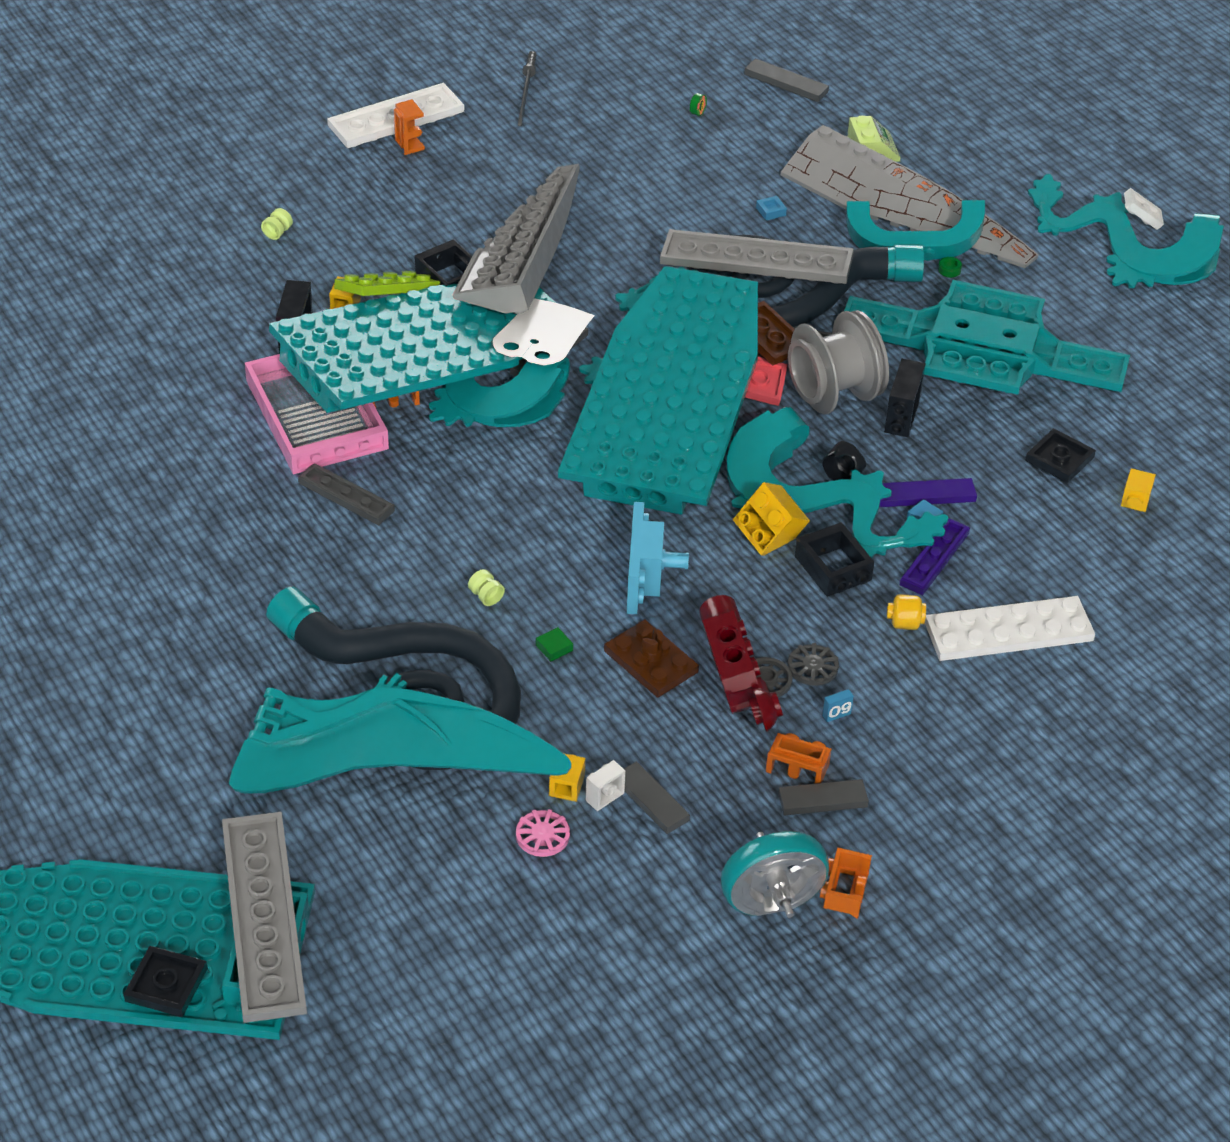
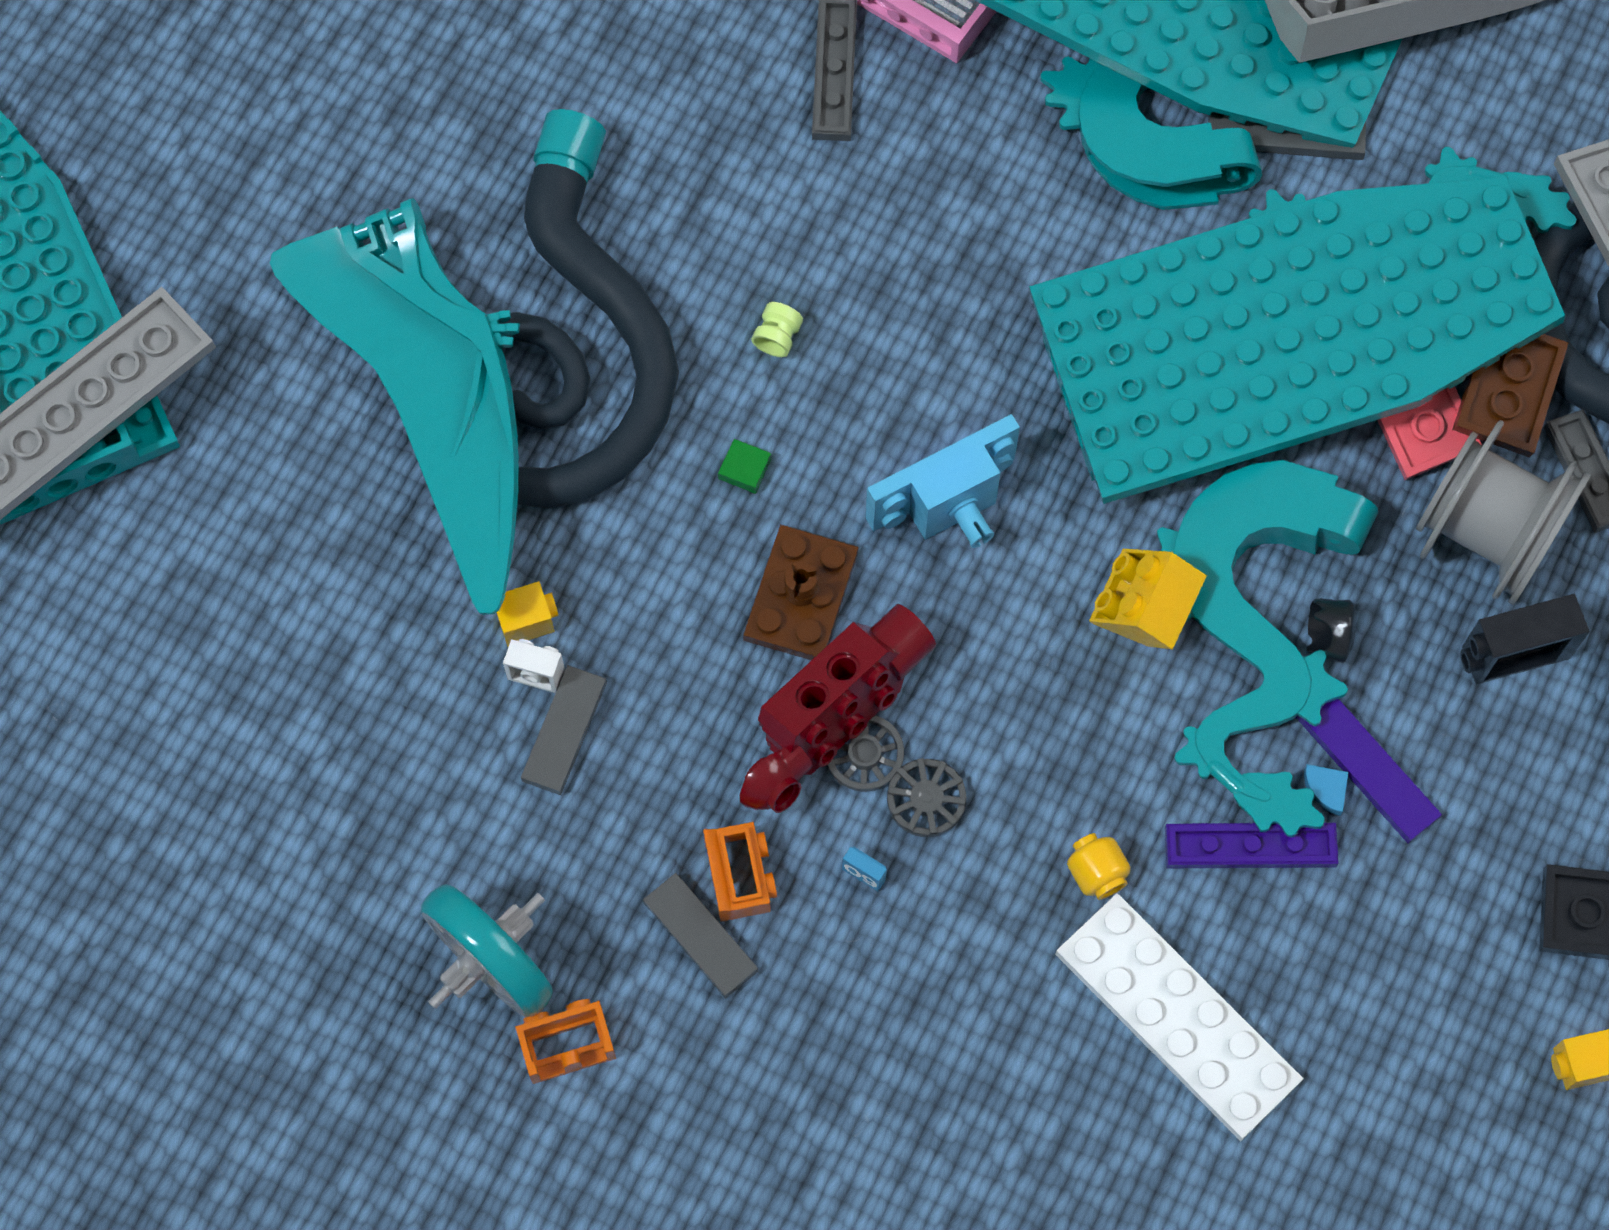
camera: 60 degrees right, 25 degrees up
white piece [493,298,595,365] -> none
bright pink wheel [516,809,570,857] -> none
black window [795,522,874,597] -> none

